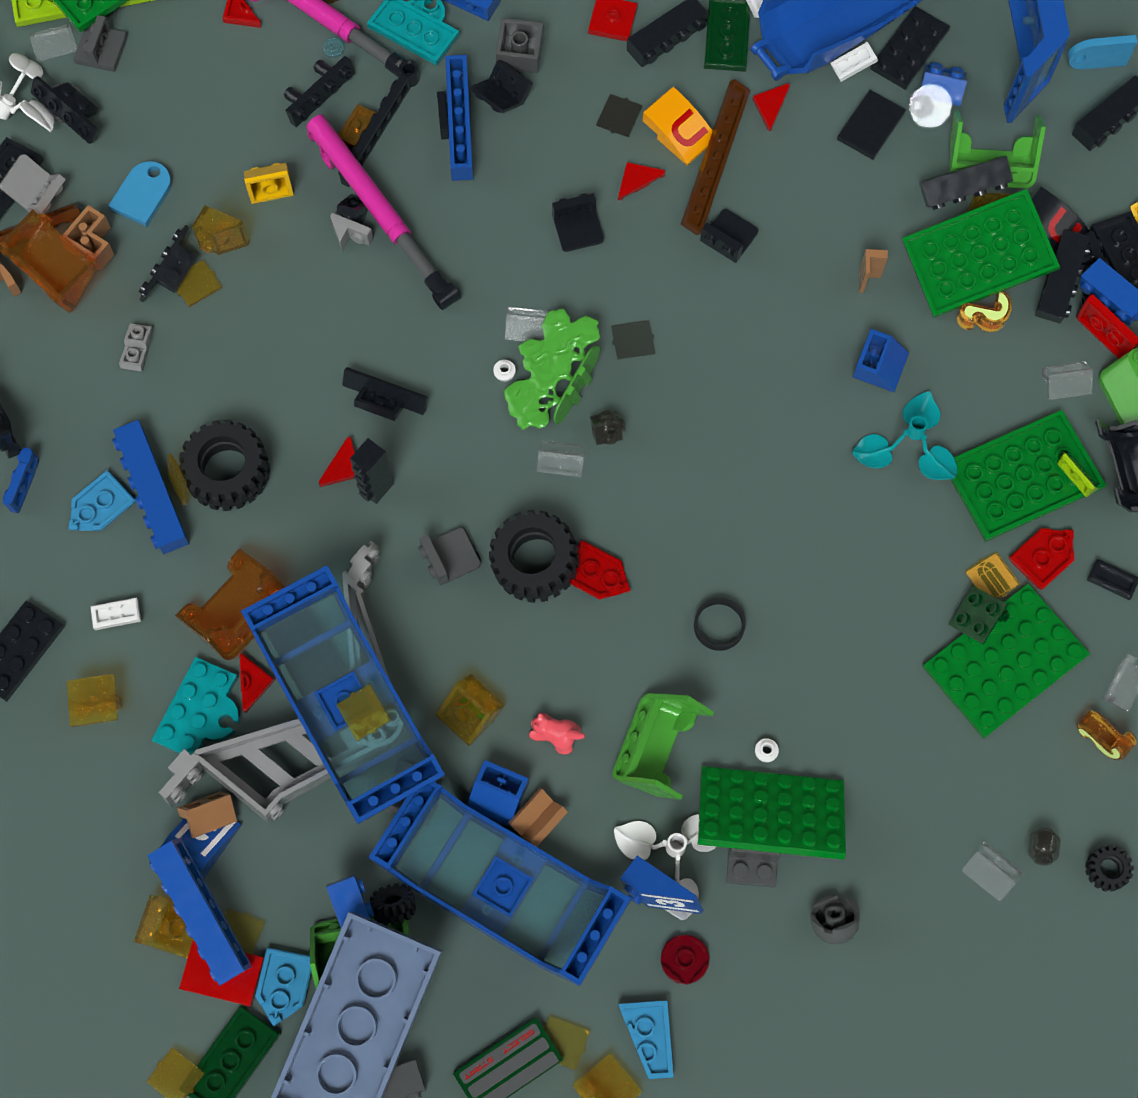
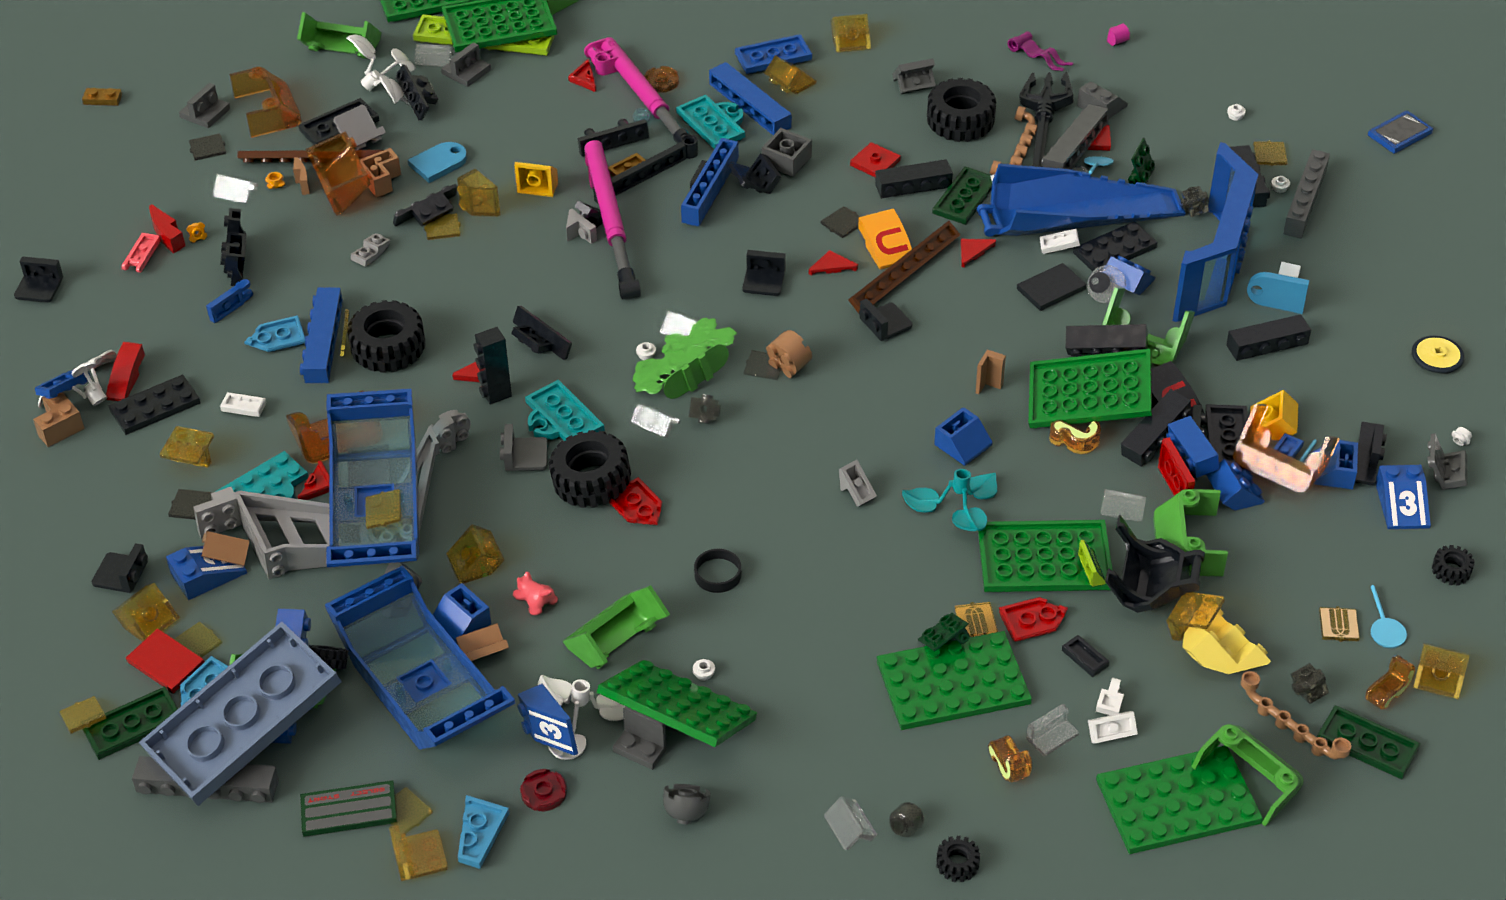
camera: 25 degrees right, 25 degrees down
blue brick [147,838,253,986] -> none
none -> black bracket [91,543,148,593]
none -> clear smoke piece [168,489,214,520]
none -> teal plate [525,380,605,441]
none -> medium nougat brick [766,330,812,378]
none -> light grey slope [839,460,877,507]
none -> white slope [1279,262,1301,278]

